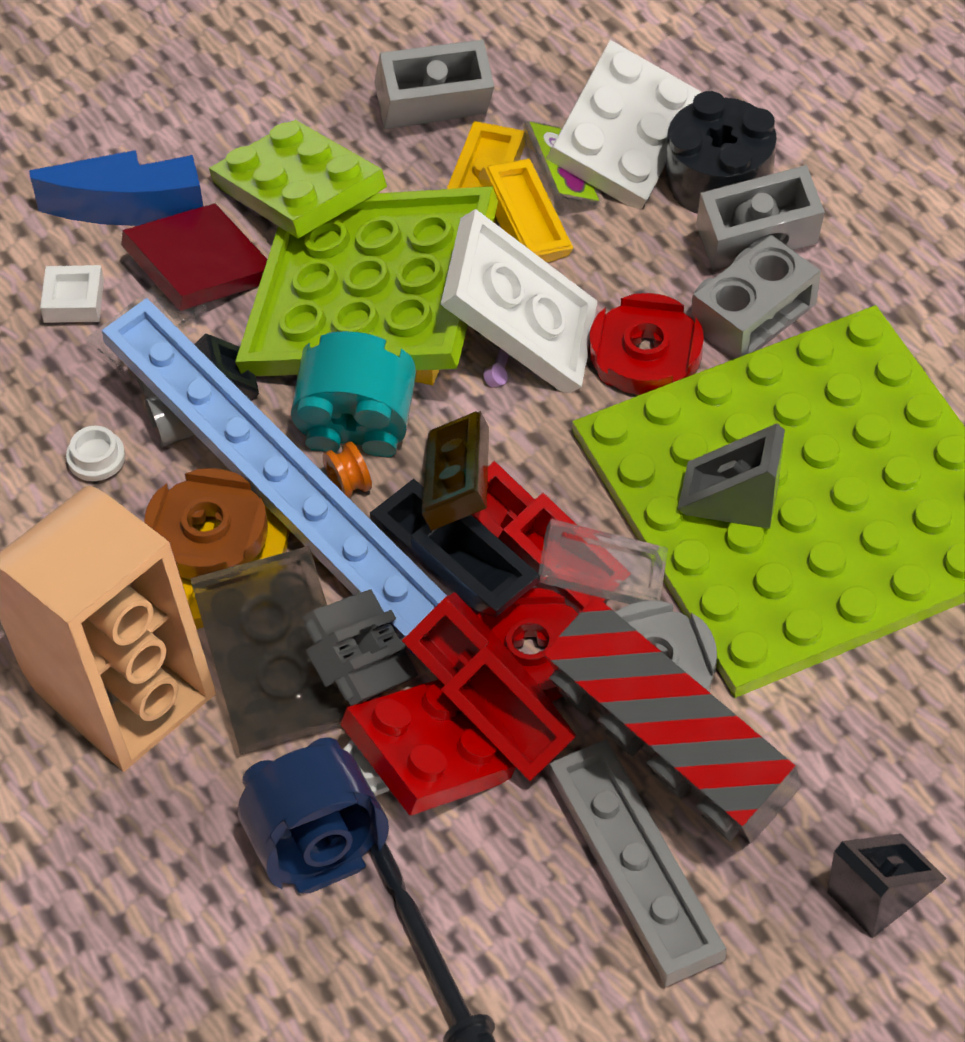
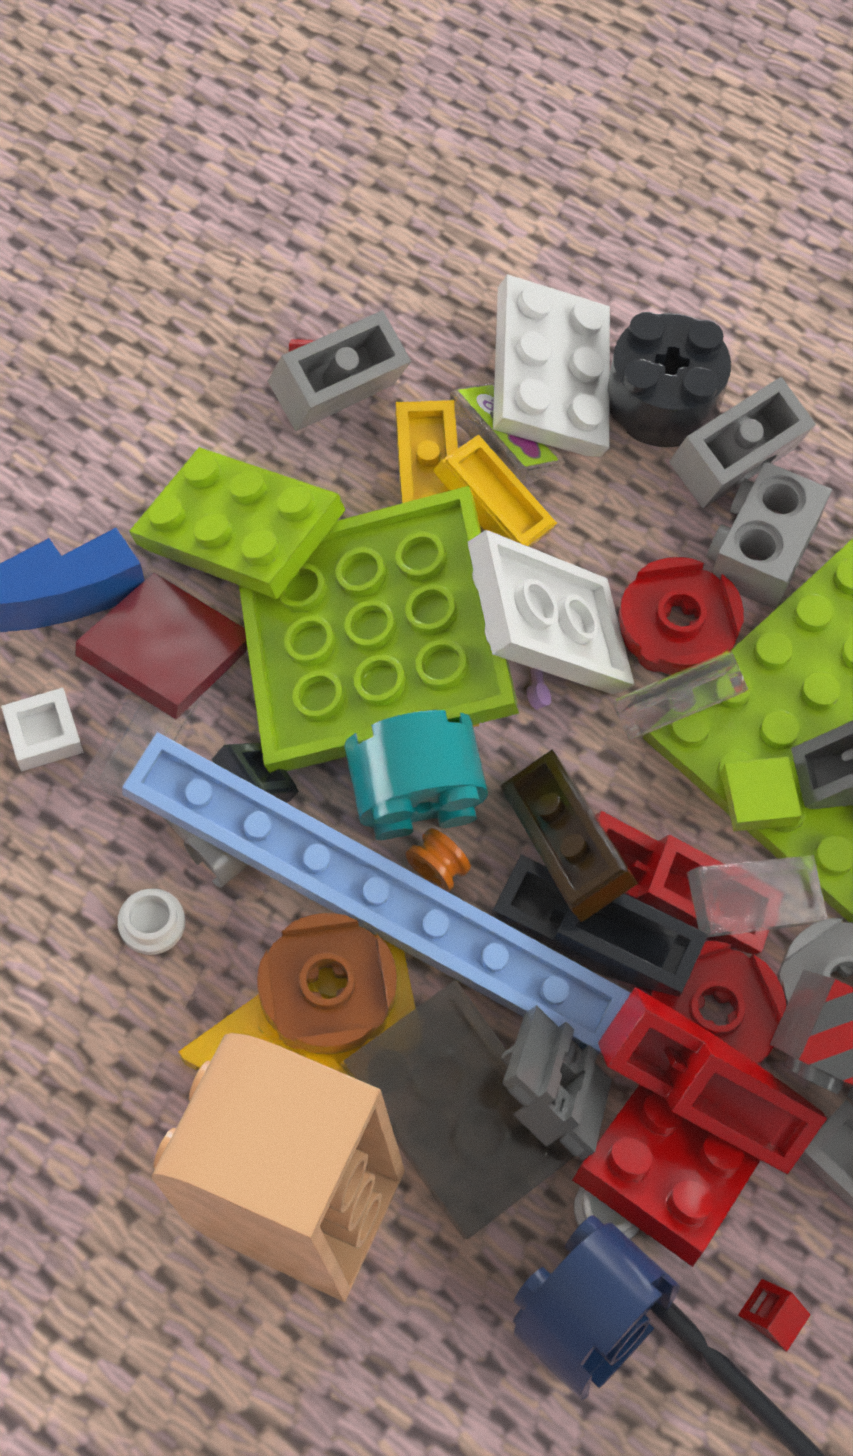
camera: 25 degrees left, 10 degrees up
none -> clear slope [613,651,748,740]
none -> lime tile [721,756,802,832]
none -> red piece [738,1279,811,1352]

